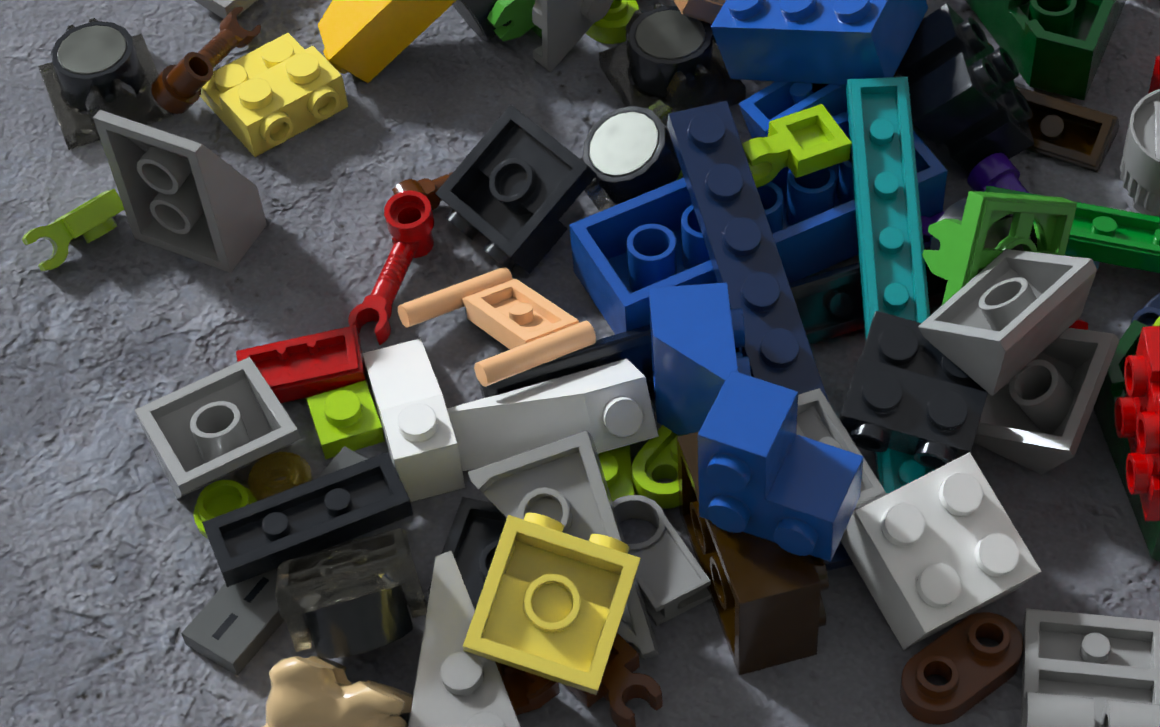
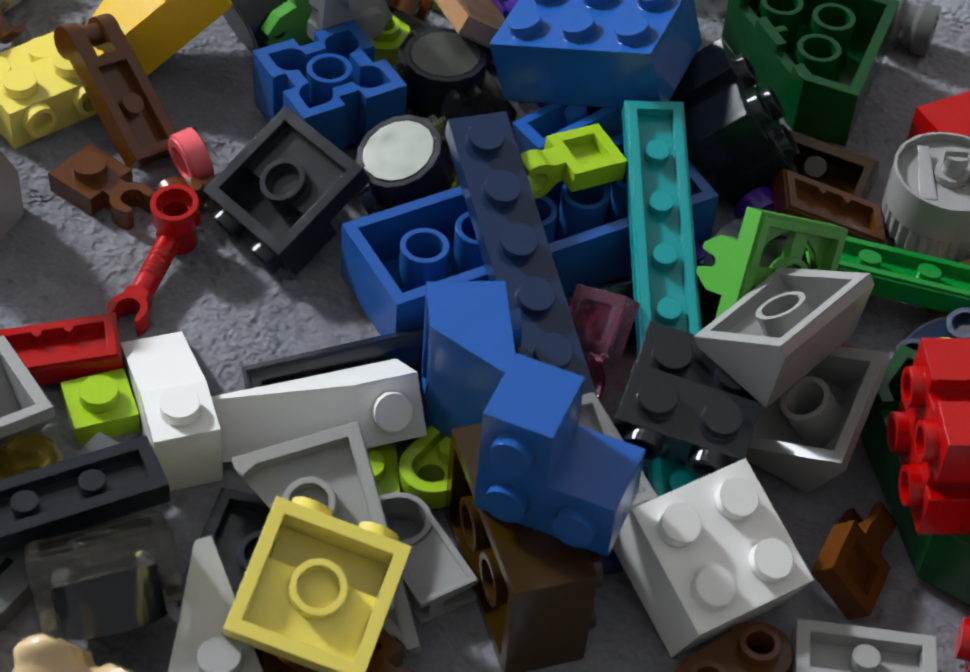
camera: 10 degrees left, 5 degrees down
light nougat plate [398,267,596,387] -> none
none -> reddish brown plate [48,144,154,230]
none -> reddish brown plate [54,13,177,169]
none -> coral tile [168,127,214,179]
none -> blue brick [253,20,407,153]
none -> clear pink plate [569,284,640,400]
none -> reddish brown plate [772,168,887,245]
none -> reddish brown plate [811,502,896,620]

